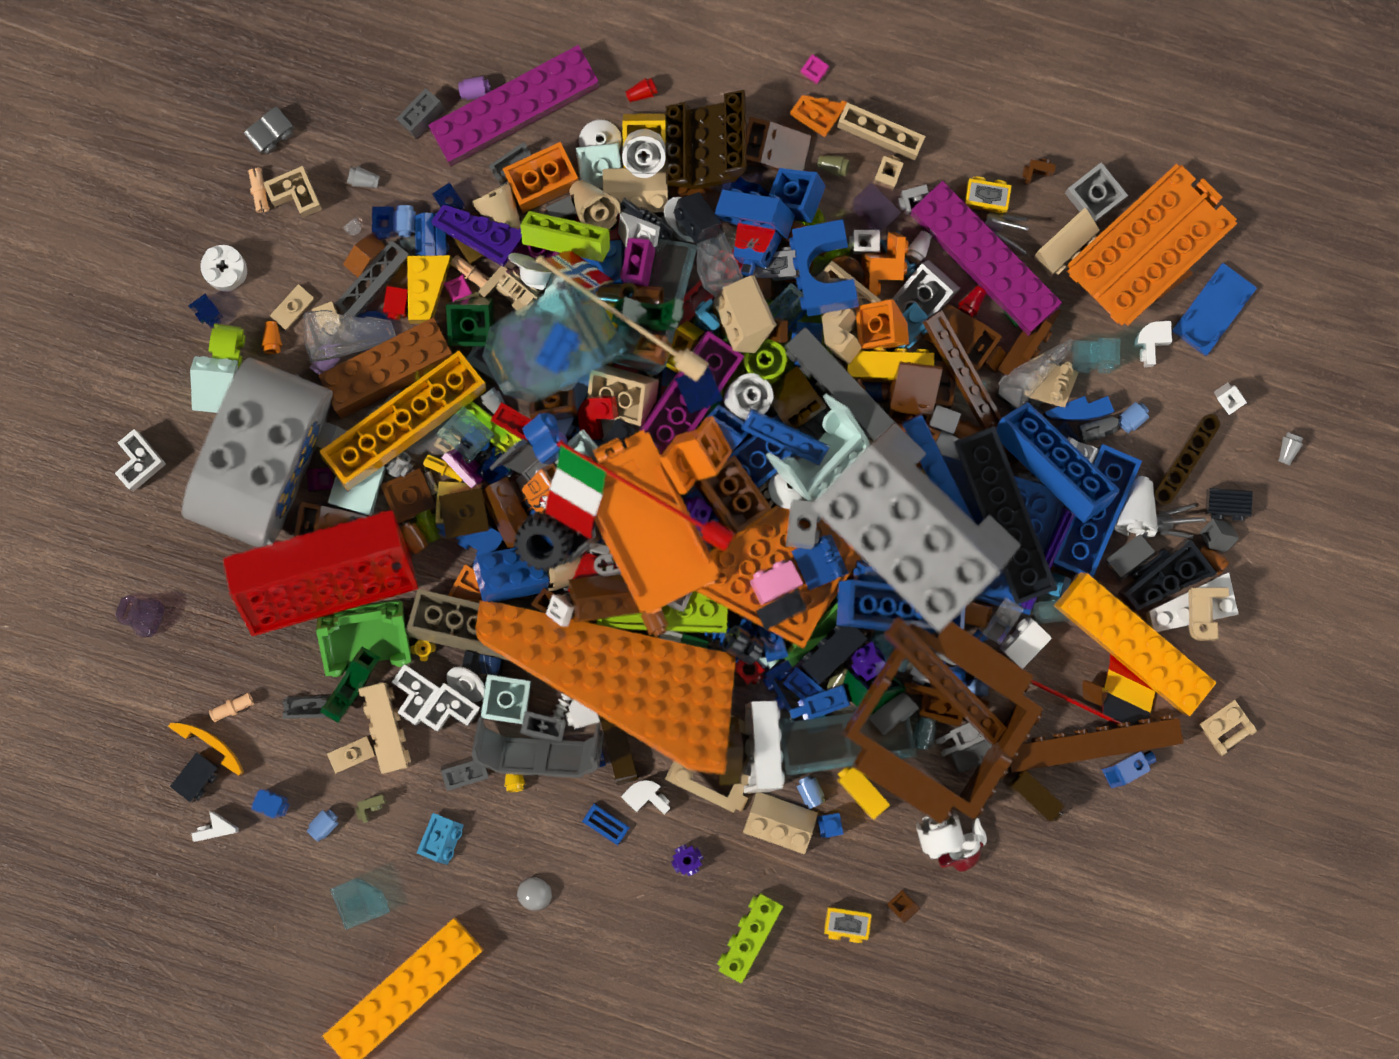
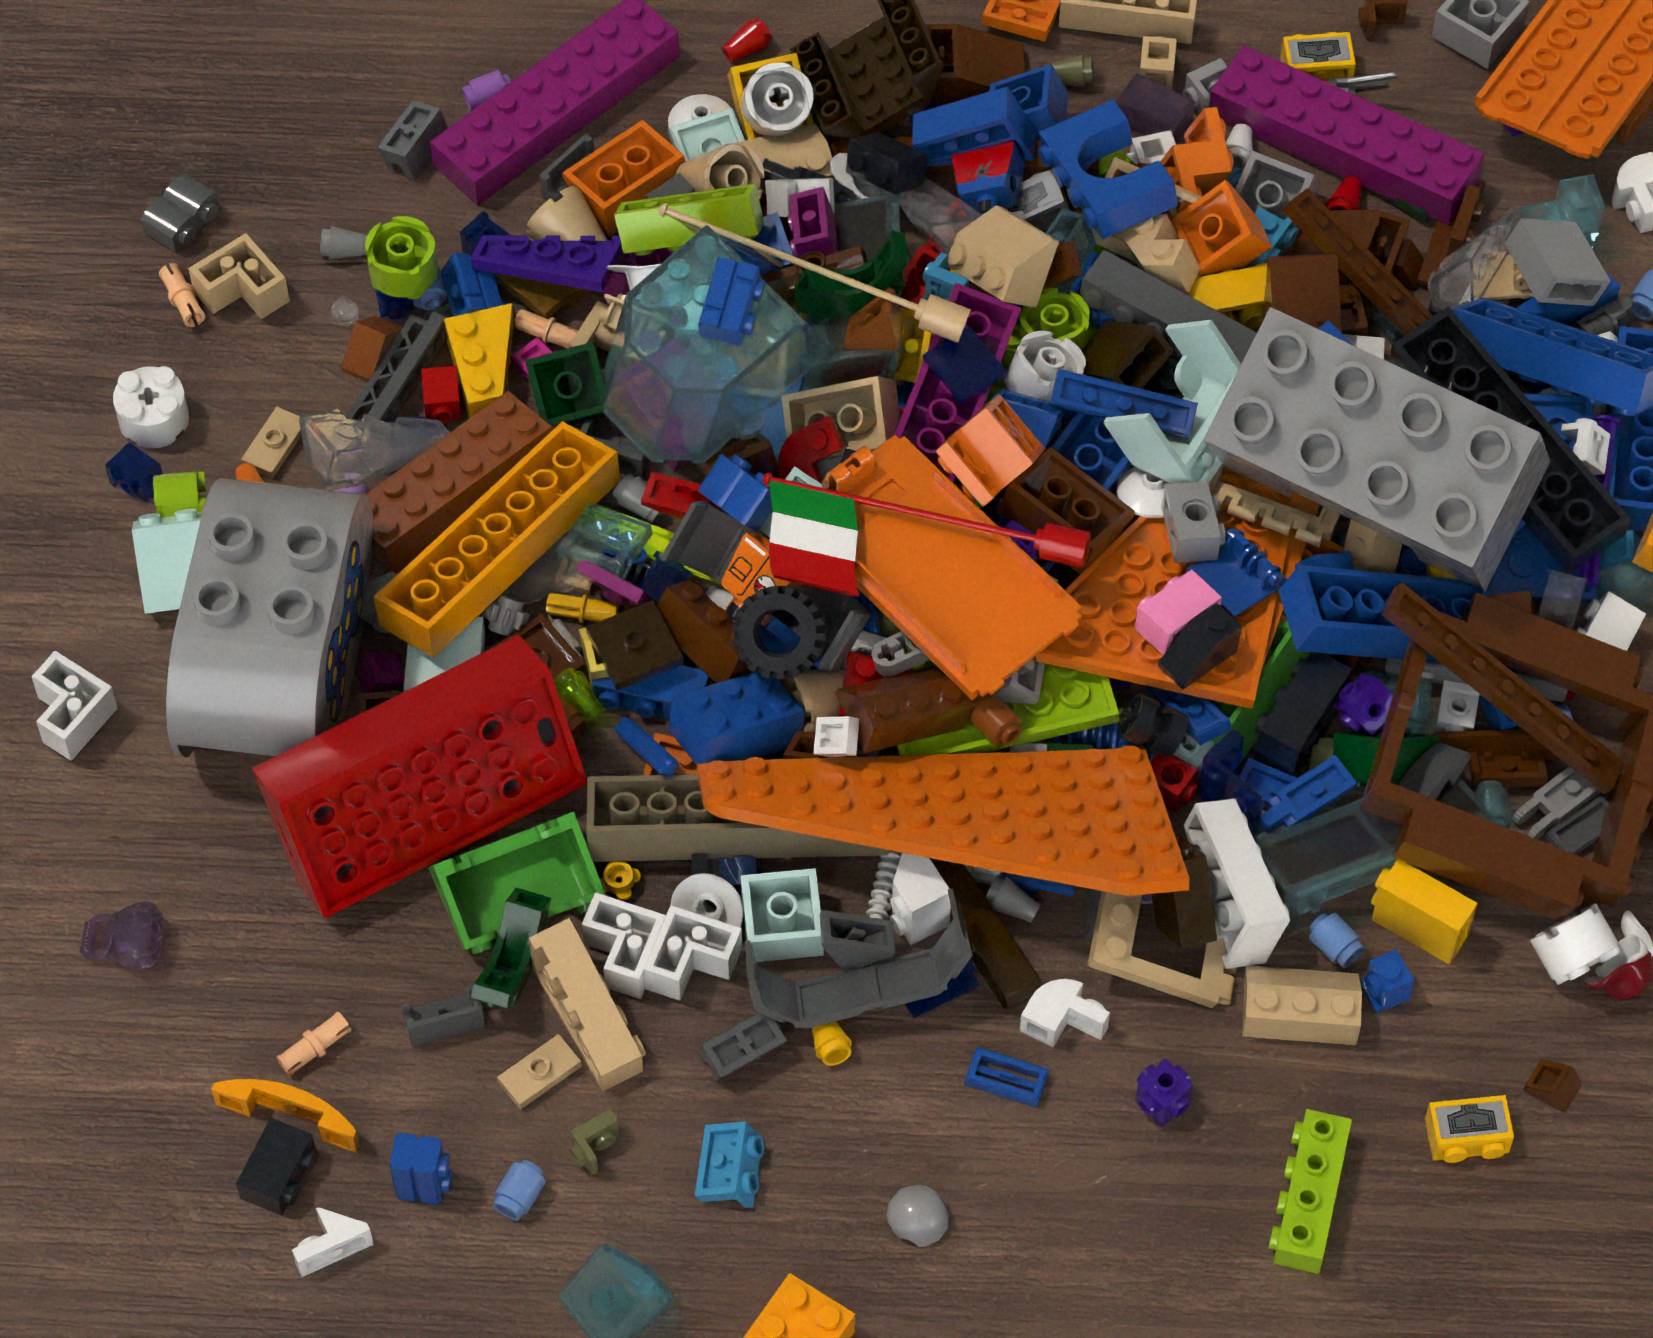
camera: 10 degrees left, 25 degrees down
tan slope [1033,208,1099,277] -> none
none -> lime brick [365,216,438,299]
none -> blue axle [615,717,679,778]
none -> light grey brick [1504,218,1610,306]
none -> white bracket [1561,418,1610,475]

